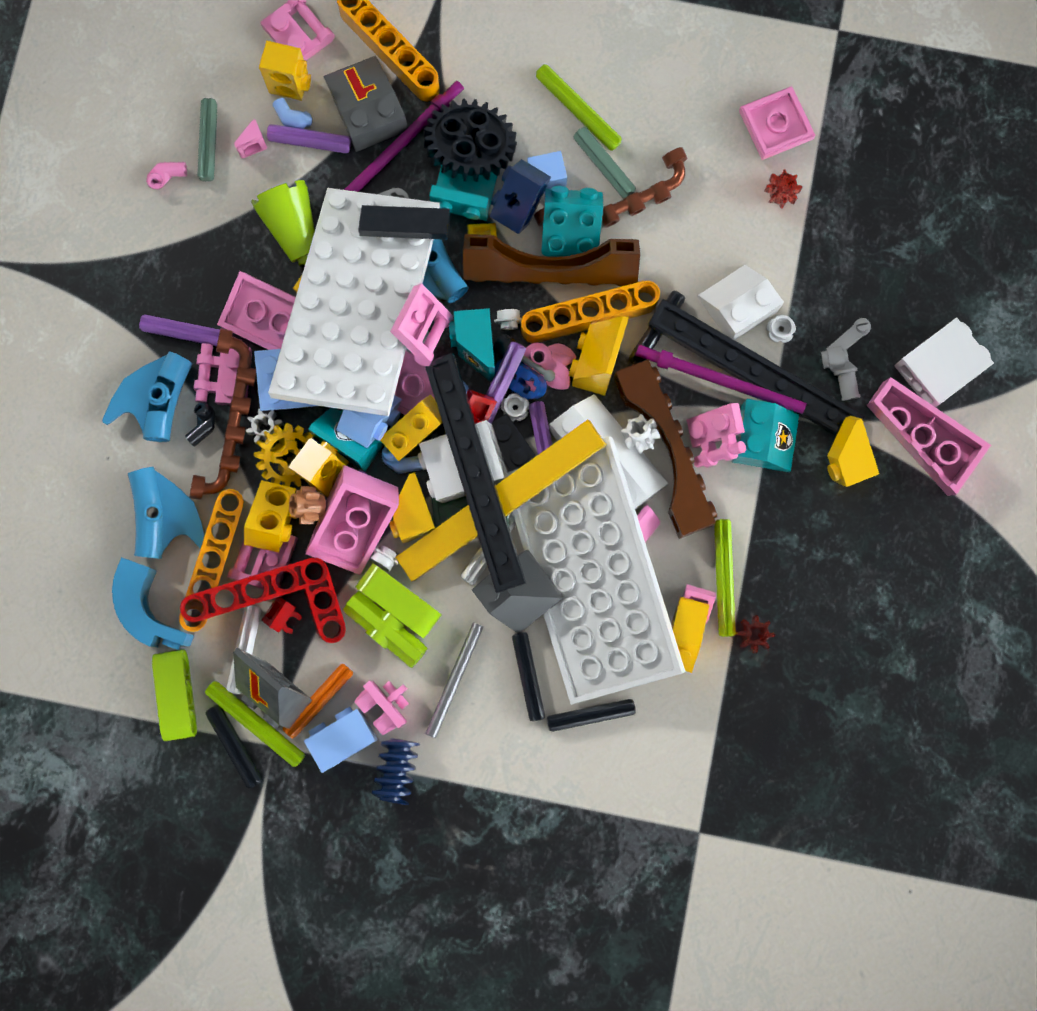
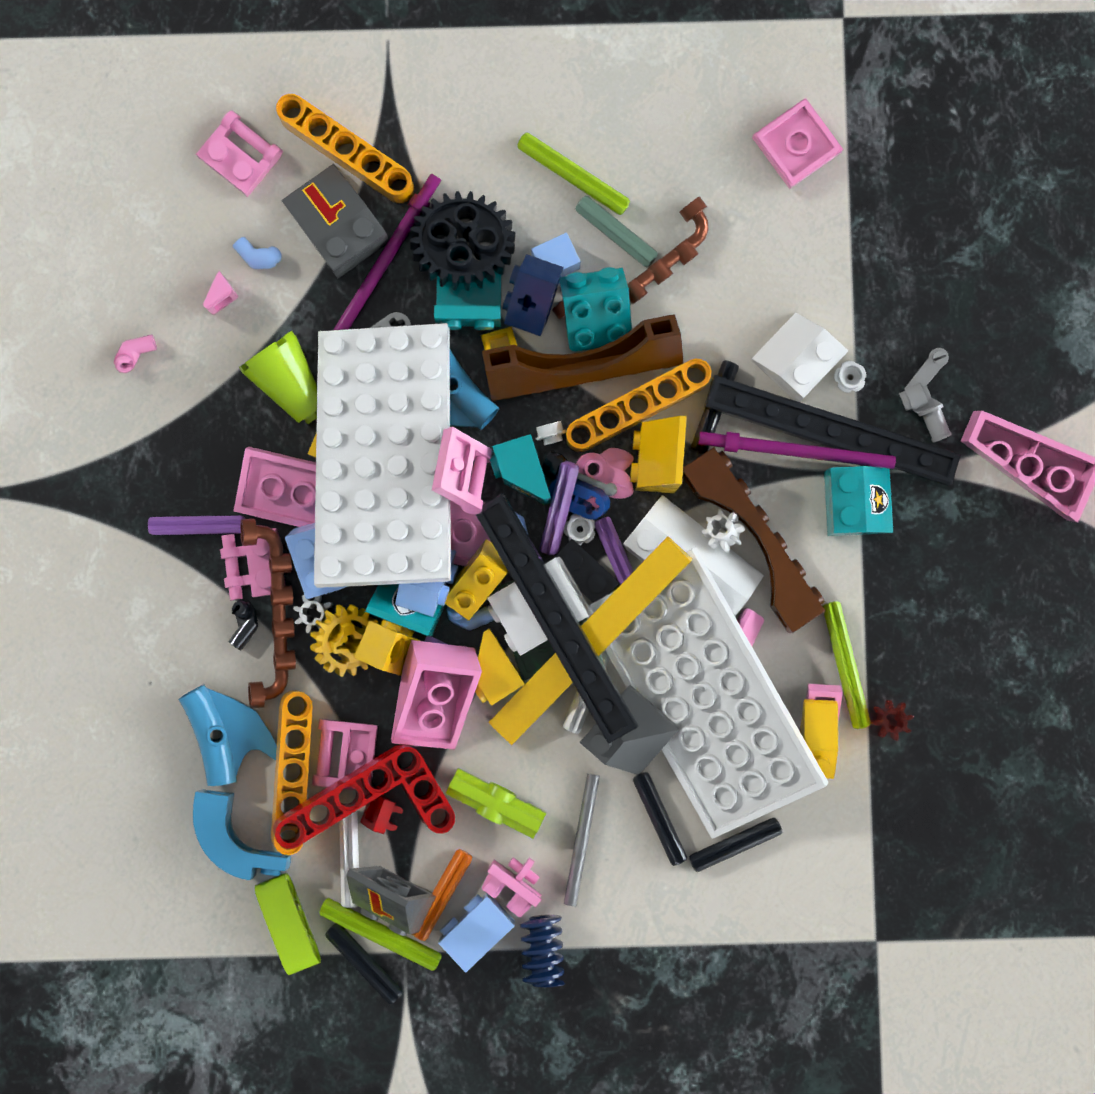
camera: 10 degrees left, 5 degrees up
dark azure pin [102,351,192,442] -> none
sand green axle [197,98,218,181] -> none
yellow brick [244,480,296,553] -> none
yellow brick [259,40,311,101] -> none
medium lavender axle [267,124,351,153] -> none
nougat gear [289,486,326,524] -> none
lime beam [355,563,442,639] -> none
black tile [358,205,451,240] -> none
white plate [370,545,398,572] -> none
red tile [467,389,497,423] -> none
bright pink plate [687,403,746,468] -> none
clear red gear [764,169,802,208] -> none
yellow slope [827,416,879,487] -> none
white brick [894,318,994,407] -> none

